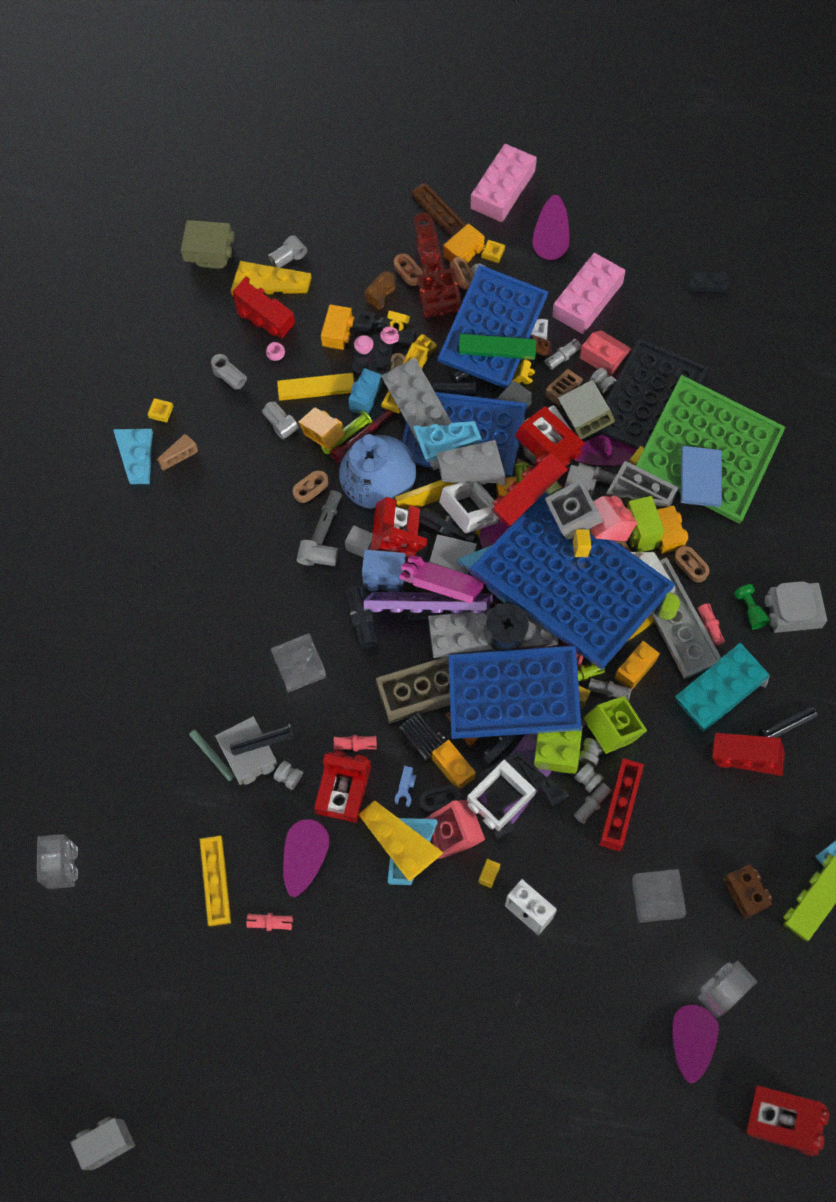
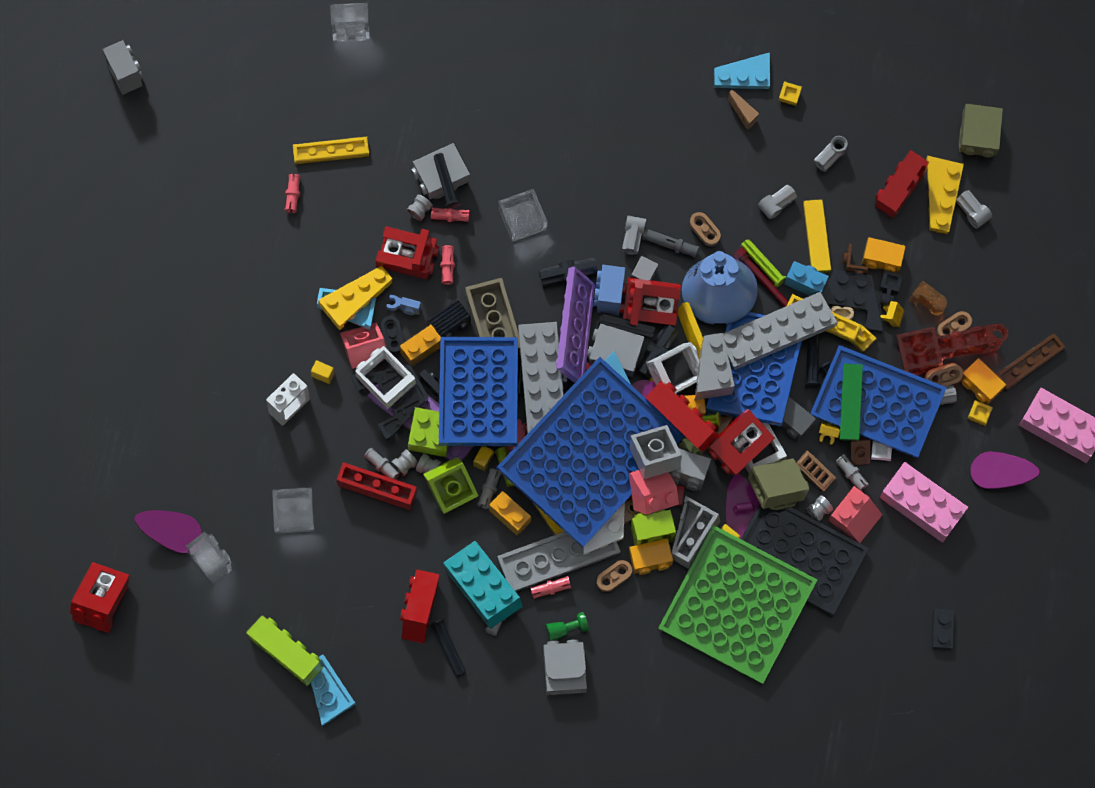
camera: 85 degrees right, 5 degrees up
sand green bar [189,730,235,781] -> none
bright pink plate [266,342,285,361] -> none
magenta shield [283,819,330,897] -> none
light orange brick [299,408,345,450] -> none
bright pink plate [354,336,373,354] -> none
bright pink plate [380,327,399,344] -> none
dark pink tile [399,555,485,604] -> none
medium azure wing [413,421,482,462] -> none
black brick [484,604,529,651] -> none
yellow piece [573,529,591,557] -> none
light grey pin [578,462,617,485] -> none
lime brick [658,592,680,620] -> none
medium blue tile [681,446,722,507] -> none
reddish brown brick [723,864,772,919] -> none
none -> coral pin [431,207,469,222]
none -> reddish brown bracket [842,244,868,274]

